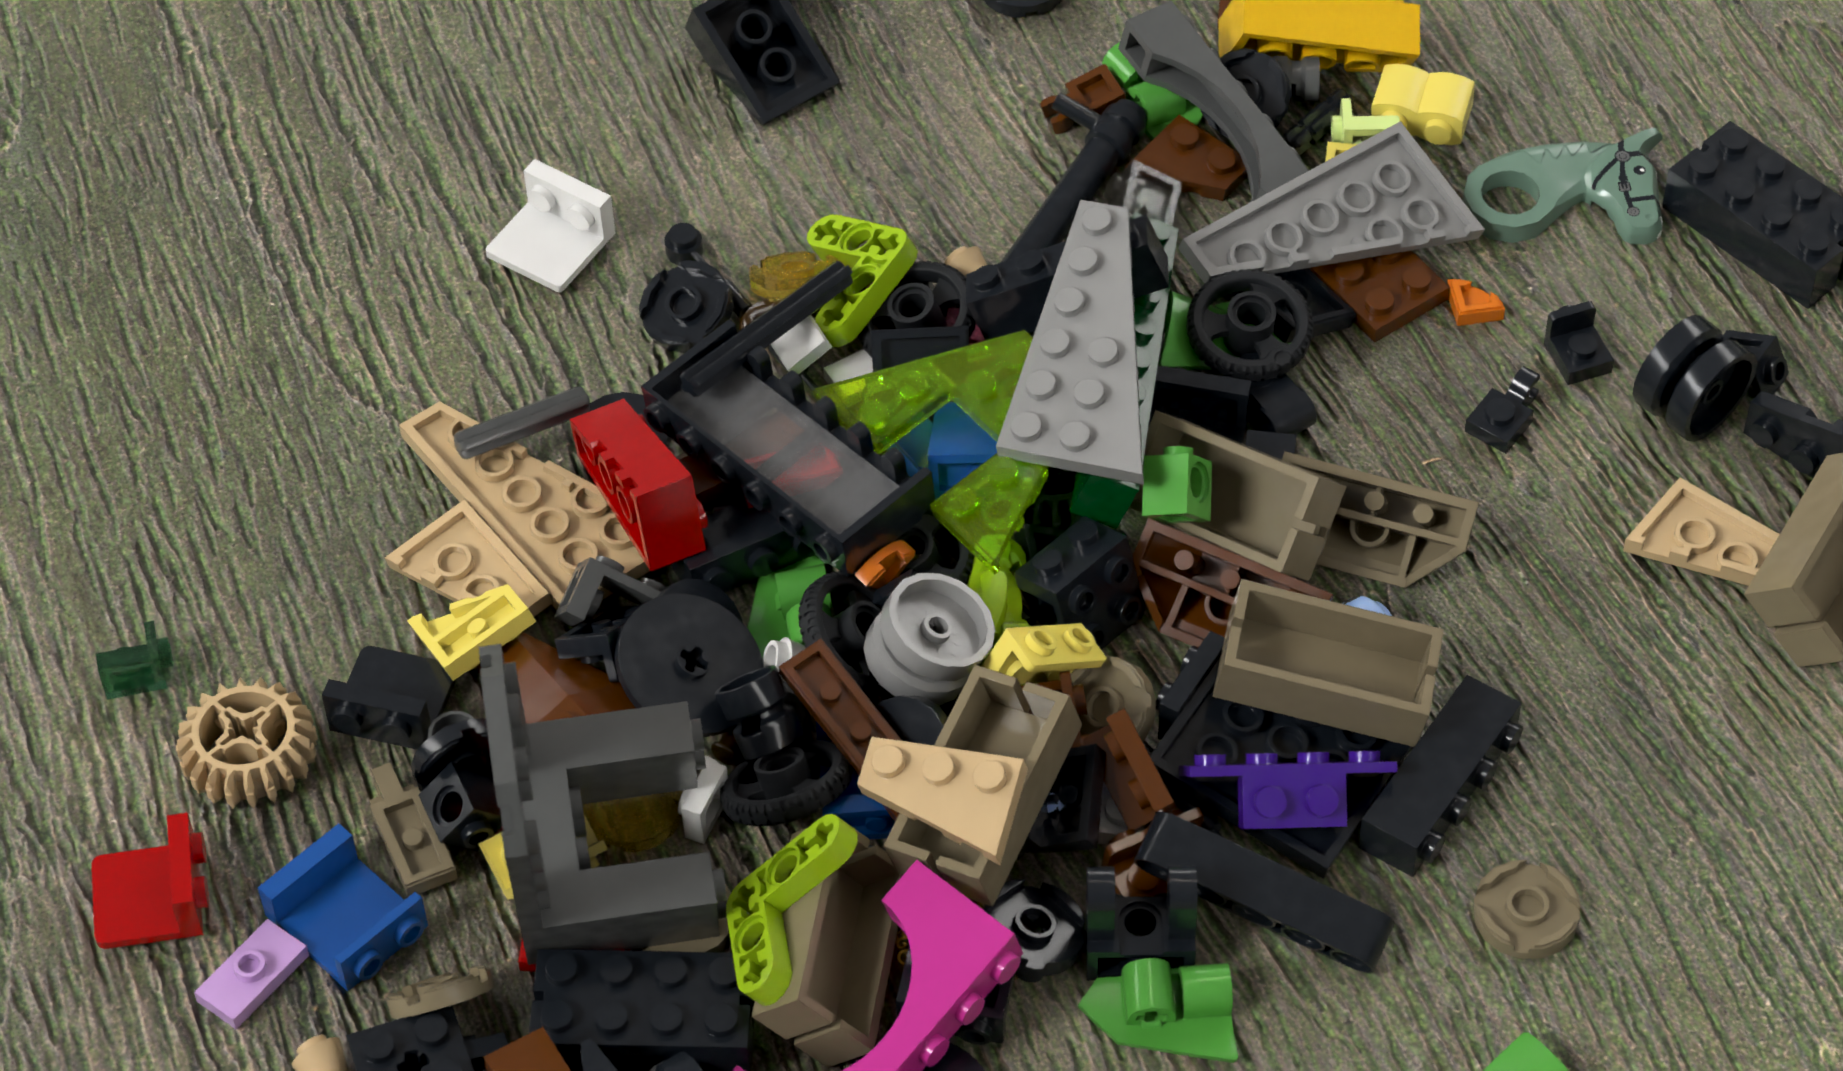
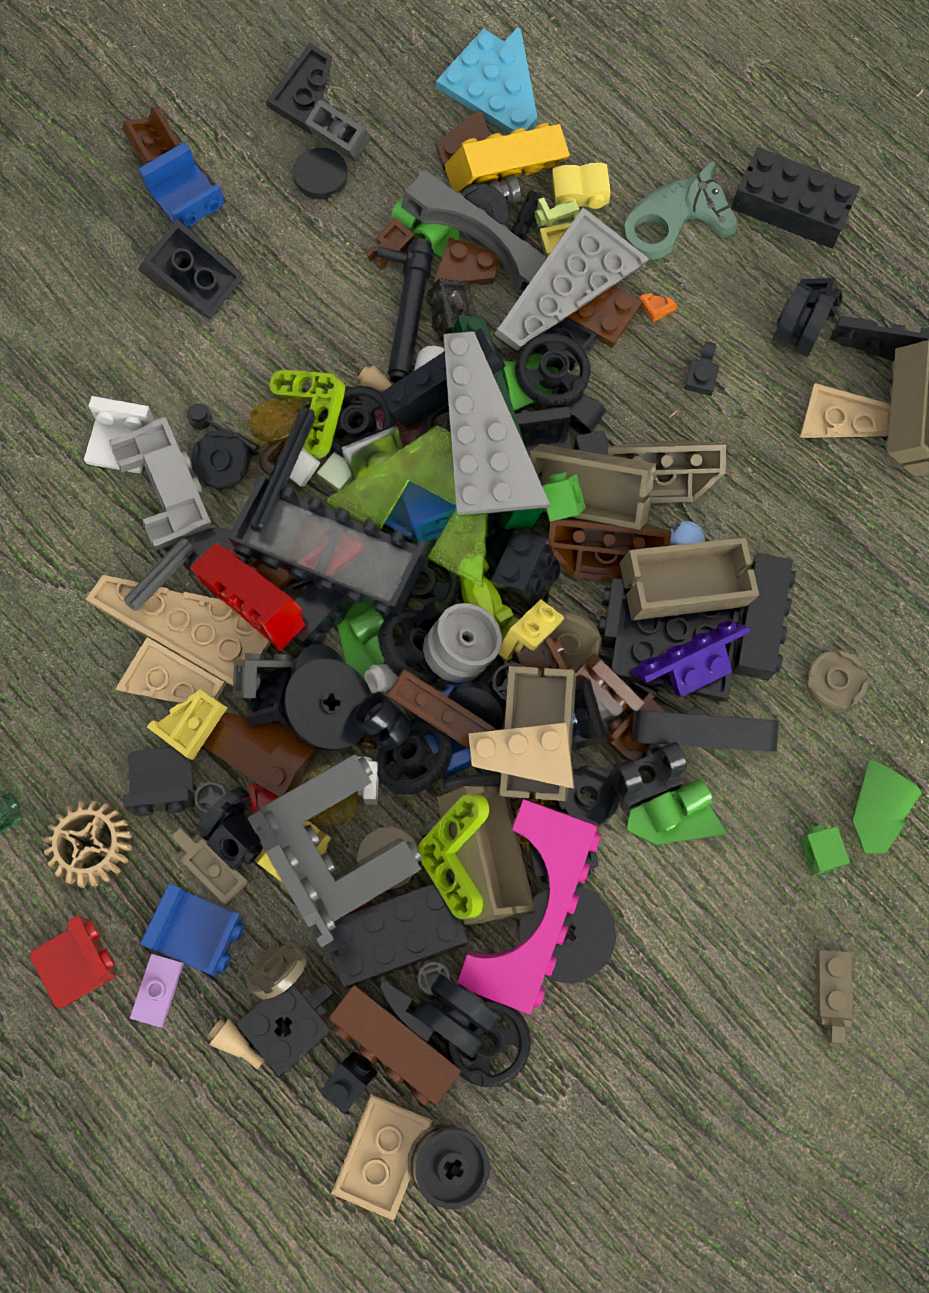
camera: 25 degrees left, 20 degrees up
orange tile [854,540,916,589] -> none
black bracket [1544,301,1614,385] -> none
none -> light grey bracket [109,417,211,552]

